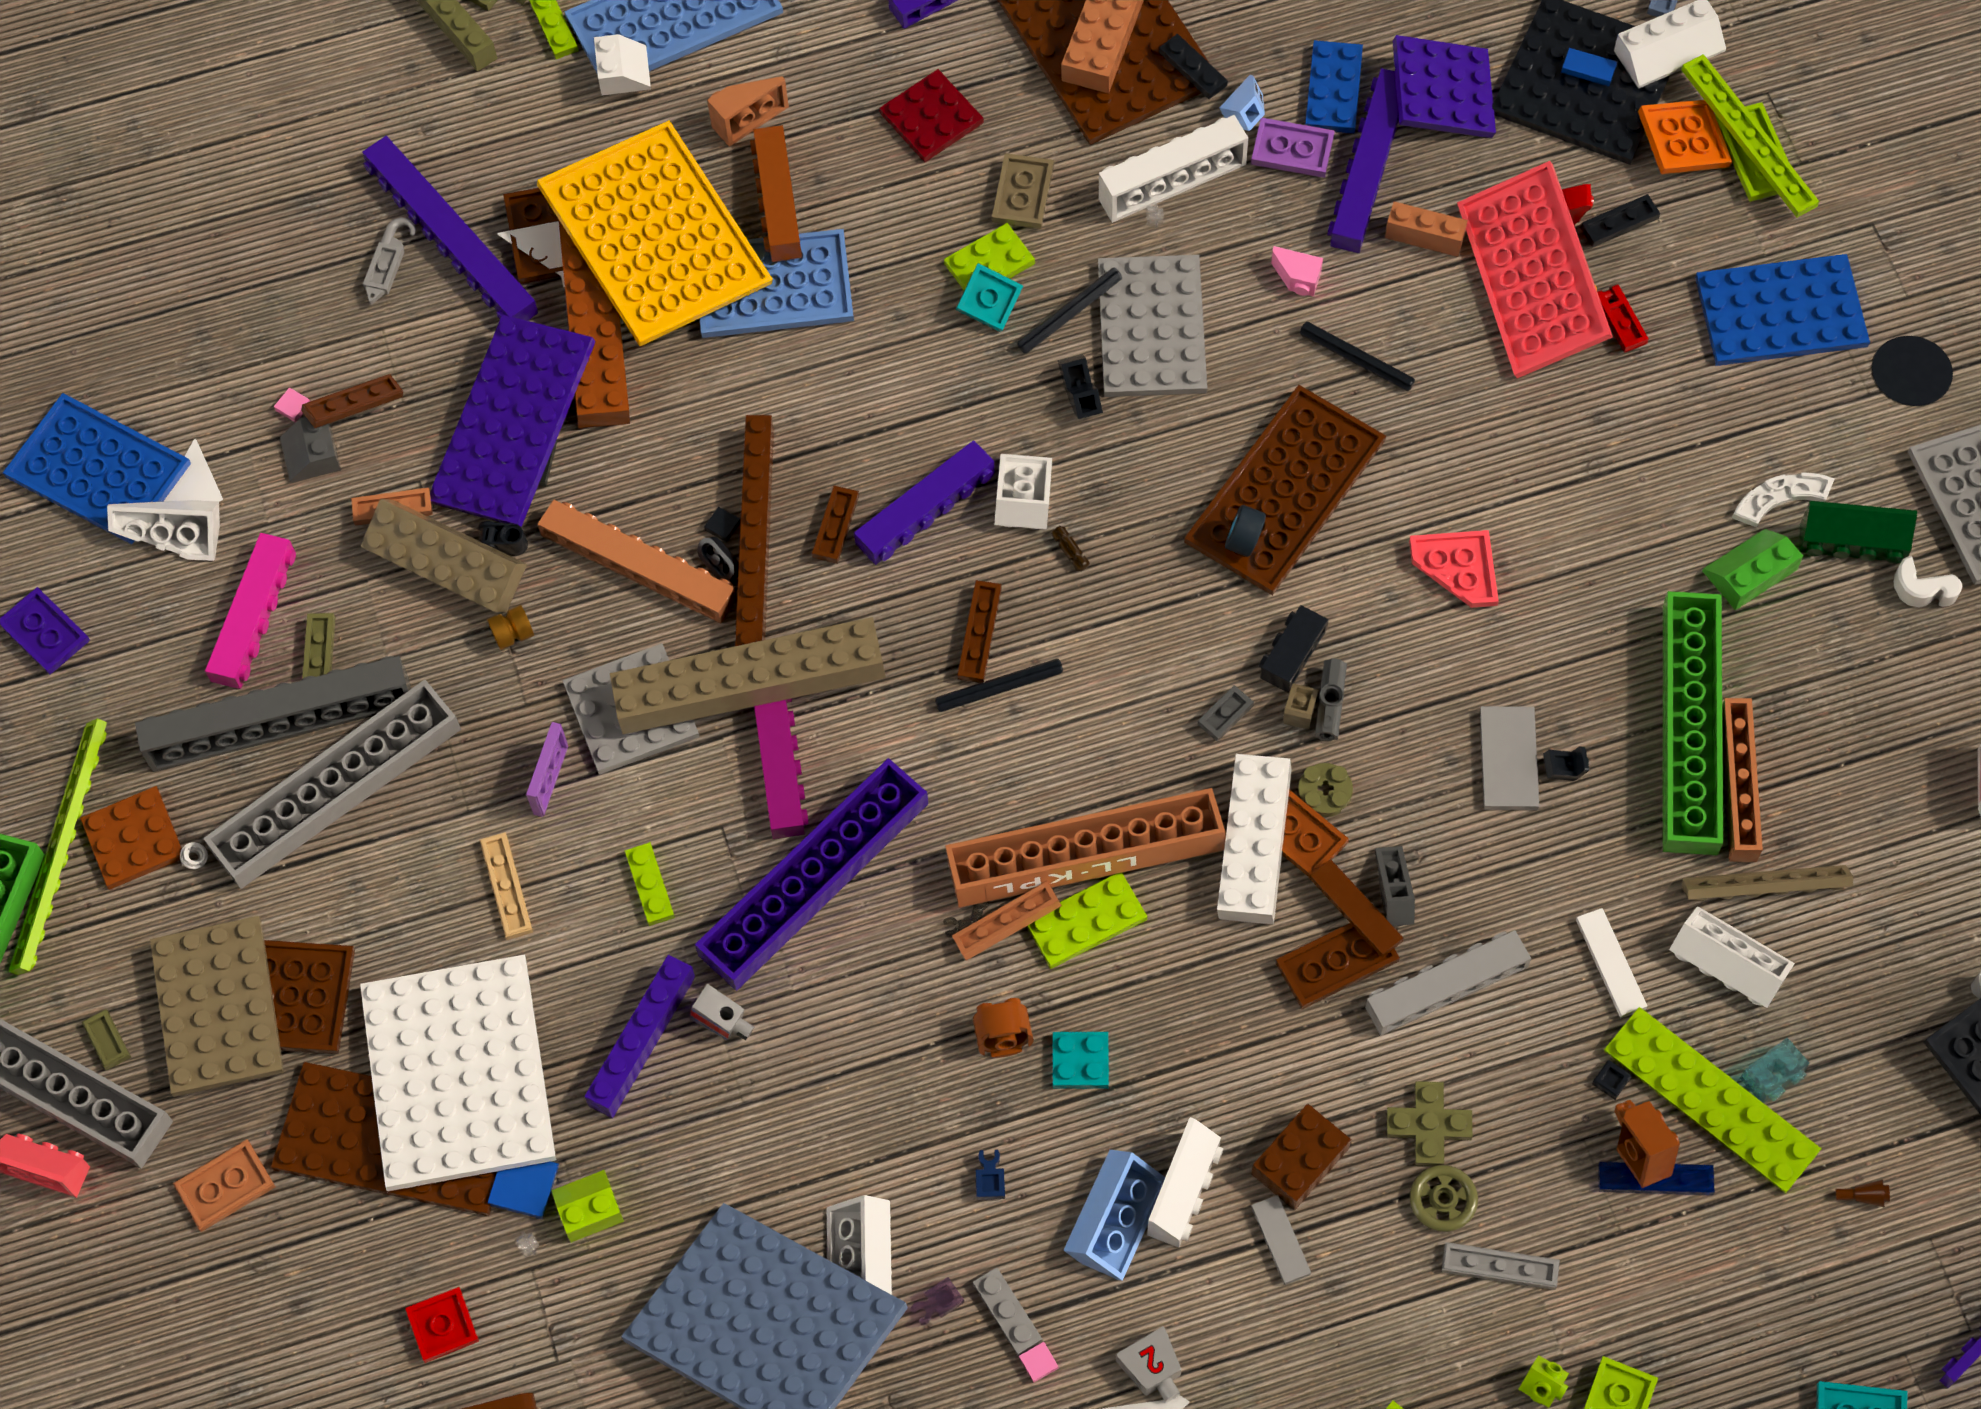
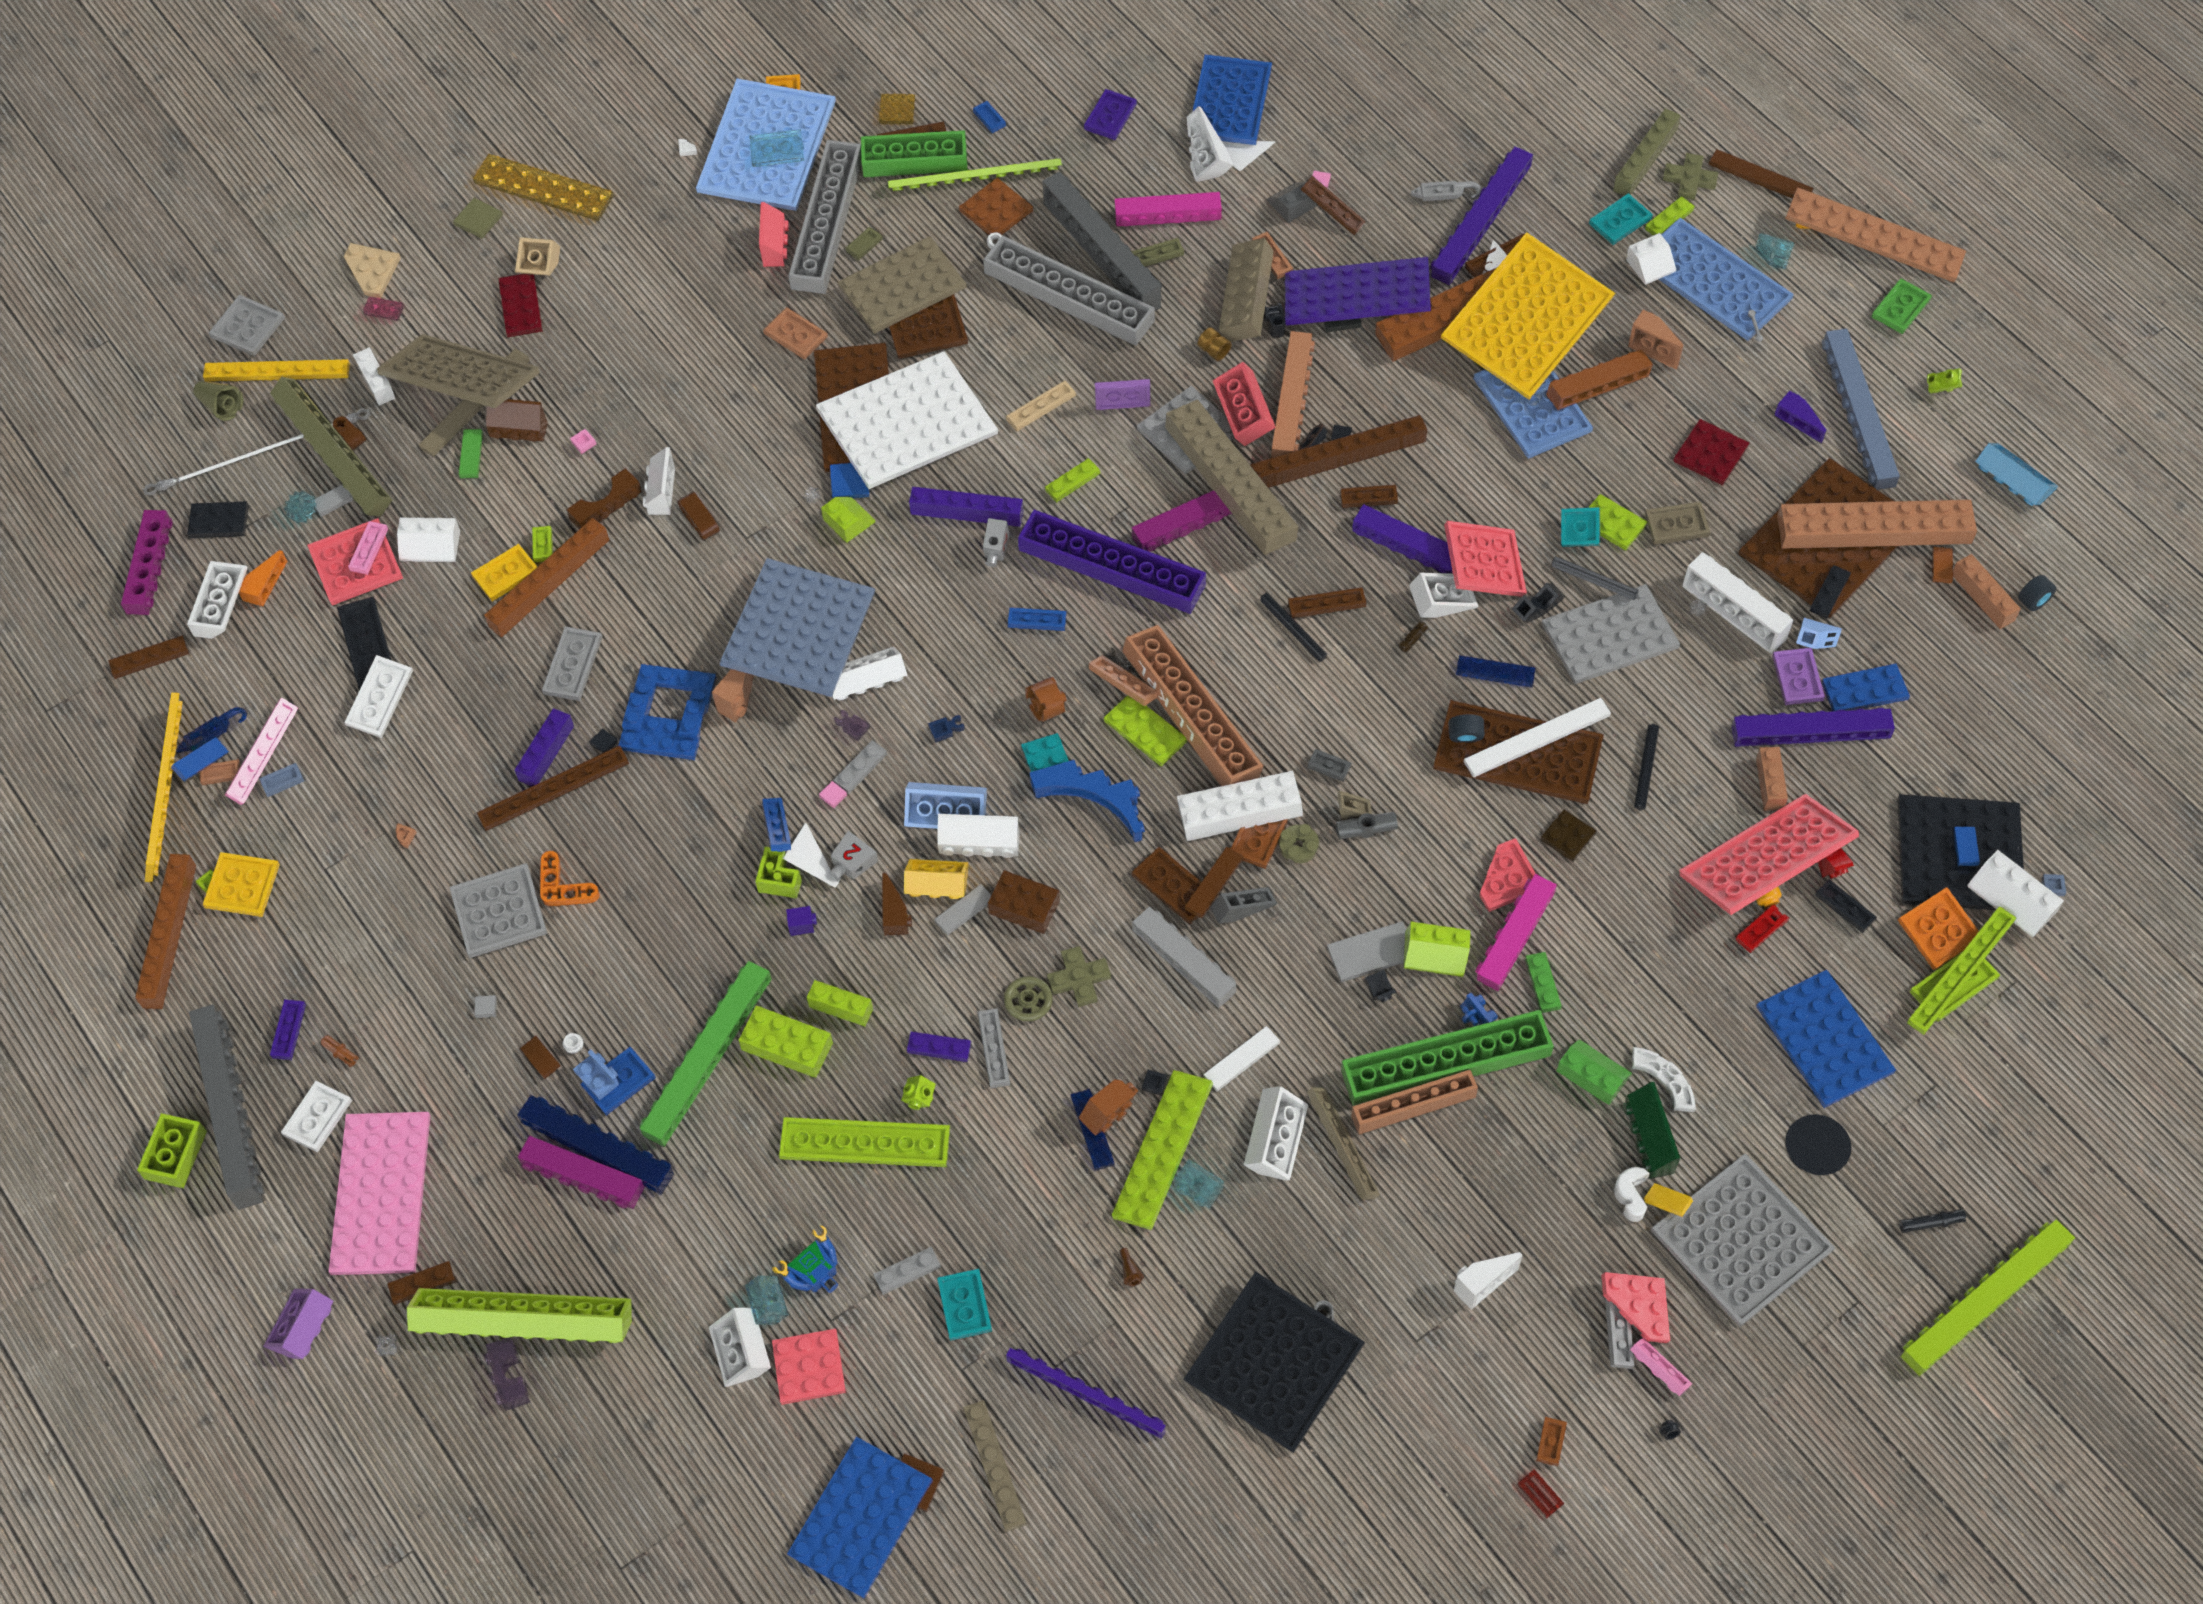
camera: 70 degrees right, 5 degrees down
red plate [405,1287,479,1363] -> none
black brick [1259,605,1329,693] -> none
bright pink slope [1271,246,1323,297] -> none
dark purple plate [1392,35,1496,138] -> none
none -> reddish brown slope [882,873,912,936]
none -> yellow slope [904,859,969,899]
none -> dark purple plate [907,1031,972,1062]
none -> blue plate [1008,608,1067,631]
none -> blue arch [1029,760,1145,842]
none -> coral brick [1212,362,1276,446]
none -> lime slope [1403,921,1471,977]
none -> coral plate [1444,521,1527,597]
none -> clear blue plate [1456,655,1536,688]
none -> blue hips [1460,993,1498,1026]
none -> white tile [1464,698,1611,778]
none -> dark pink brick [1475,874,1557,991]
none -> bright green plate [1525,952,1562,1013]
none -> dark brown plate [1541,809,1597,862]
none -> teal plate [1589,193,1653,245]
none -> yellow tile [1644,1183,1693,1217]

